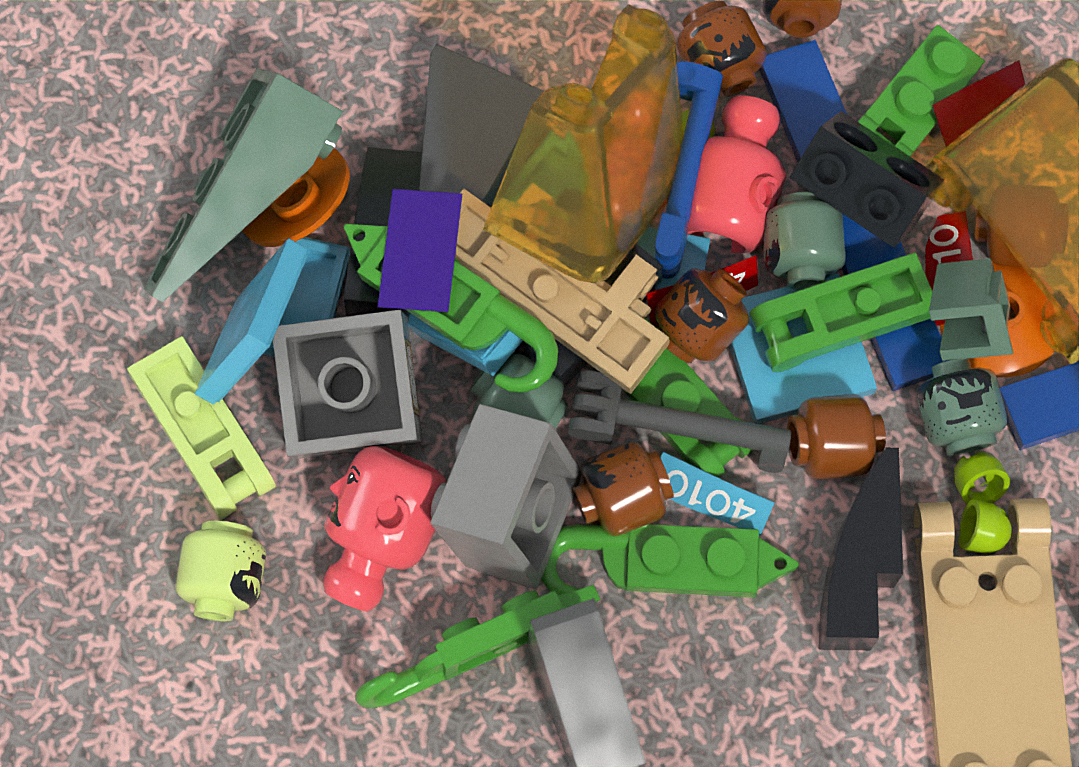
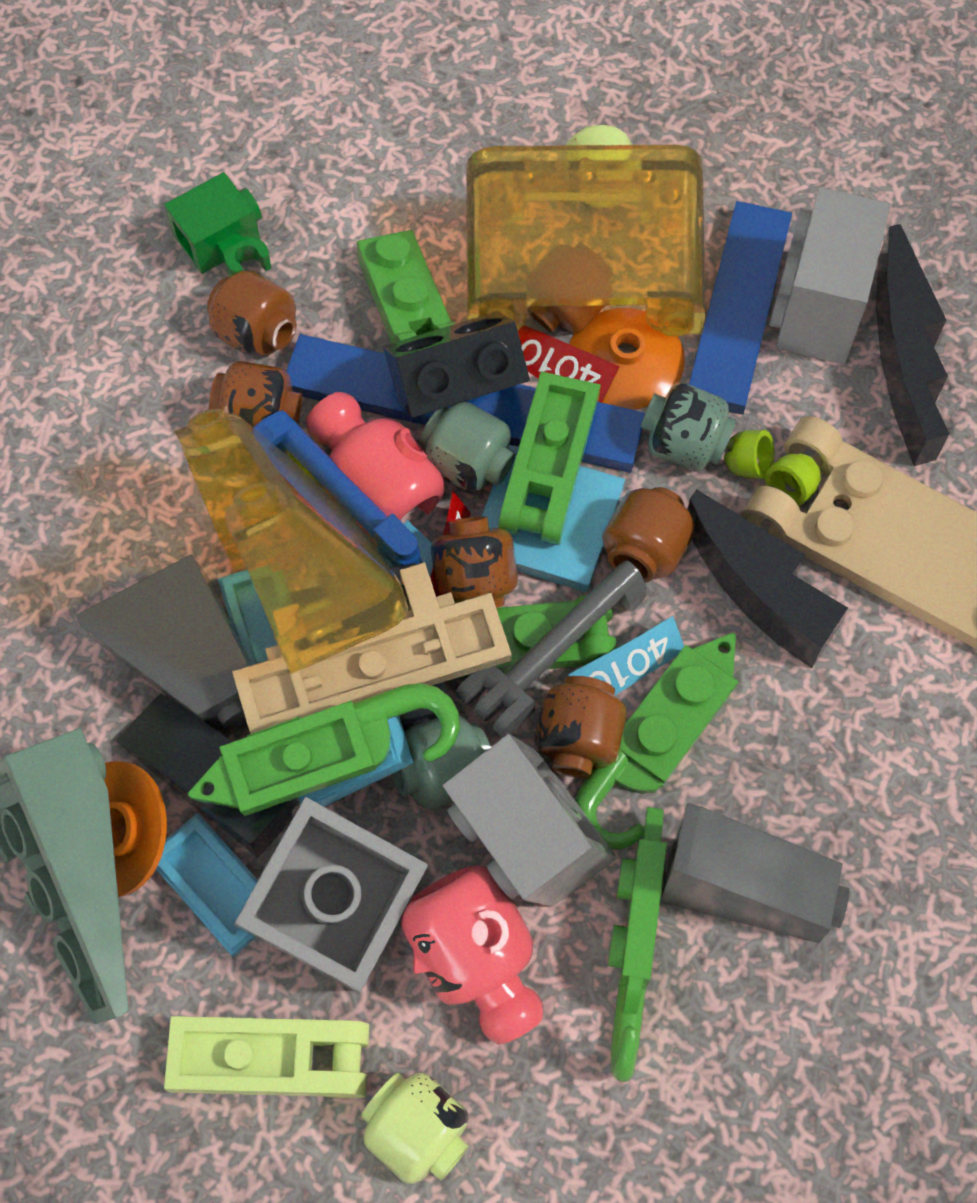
camera: 50 degrees left, 5 degrees down
medium azure tile [195,238,308,405] -> none
dark purple sticker [378,189,463,312] -> none
sand green window [929,258,1014,361] -> none
dark red sticker [932,60,1028,151] -> none

